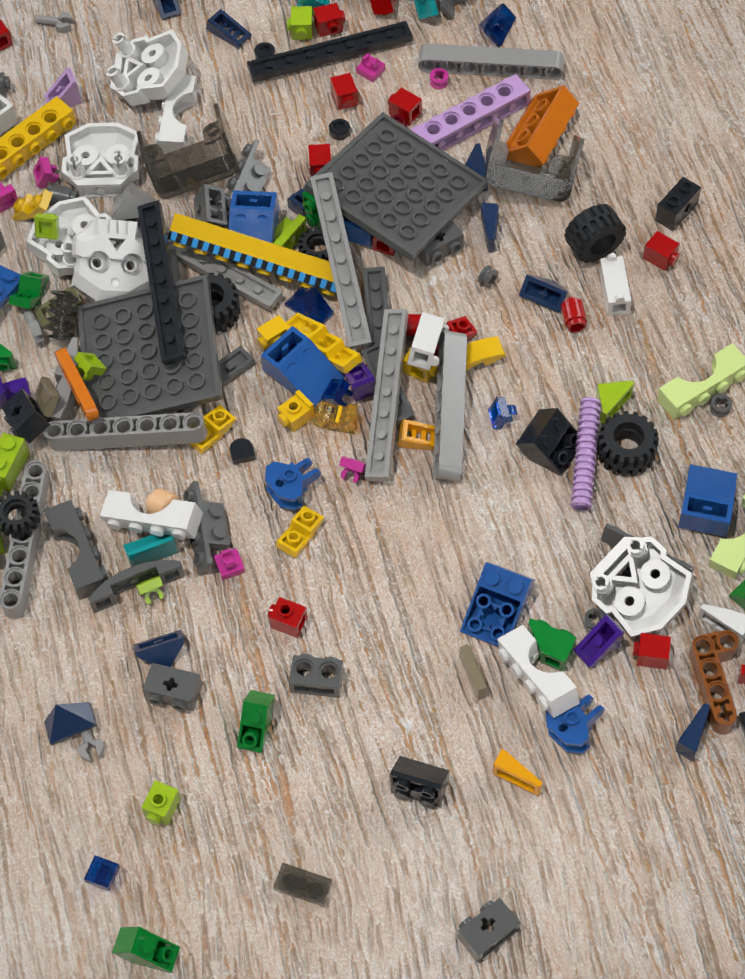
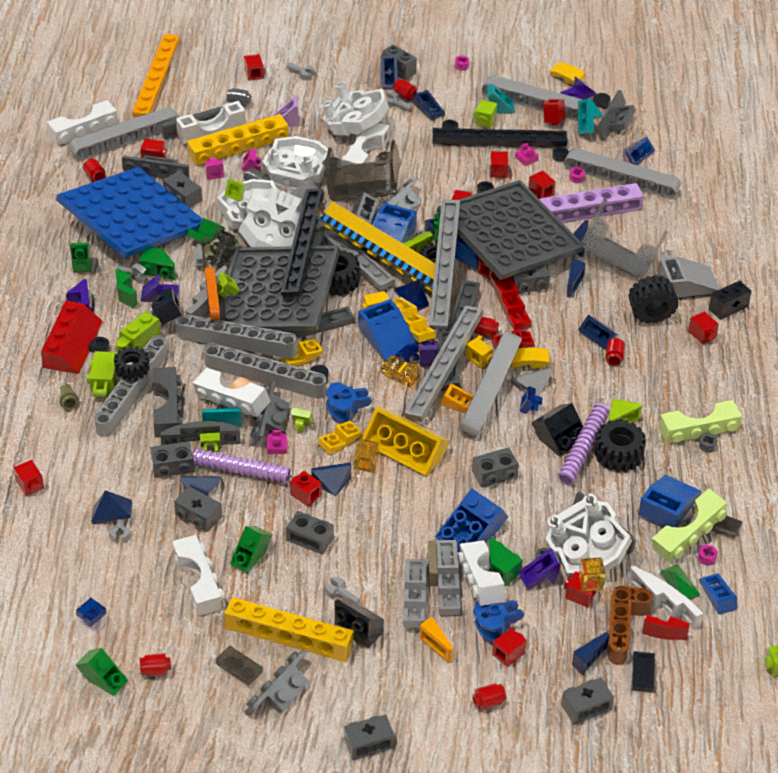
camera: 15 degrees right, 15 degrees down
yellow slope [12,189,53,221] -> none
dark tan tile [34,376,59,418] -> none
lime brick [141,780,181,826] -> none
yellow brick [277,390,315,432] -> none
red brick [313,2,346,37] -> none
dark pink tile [339,456,366,483] -> none
white brick [407,312,449,370] -> none
dark grey bush [478,265,499,288] -> none
orange slope [499,85,579,169] -> none
white brick [599,253,631,316] -> none
none -> red brick [139,653,171,677]
none -> dark grey brick [150,441,194,478]
none -> white arch [172,535,224,616]
none -> lavender piece [193,448,291,484]
none -> light grey beam [203,343,326,399]
none -> yellow brick [224,597,353,662]
none -> bracket [244,649,310,715]
none -> lime tile [291,408,314,432]
none -> dark blue slope [311,462,351,496]
none -> light grey bar [325,577,360,604]
none -> clear yellow brick [354,439,379,473]
none -> yellow slope [360,407,450,476]
none -> light grey bar [386,92,412,111]
none -> red brick [393,79,418,101]
none -> light grey slope [403,559,427,628]
none -> light grey slope [436,540,461,615]
none -> dark grey brick [472,447,519,487]
none -> red brick [472,683,507,710]
none -> red slope [490,274,532,330]
none -> red brick [492,628,527,667]
none -> light grey slope [510,368,552,395]
none -> black tile [552,147,569,162]
none -> dark grey brick [561,677,614,725]
none -> clear yellow brick [579,557,605,591]
none -> light grey slope [658,256,720,298]

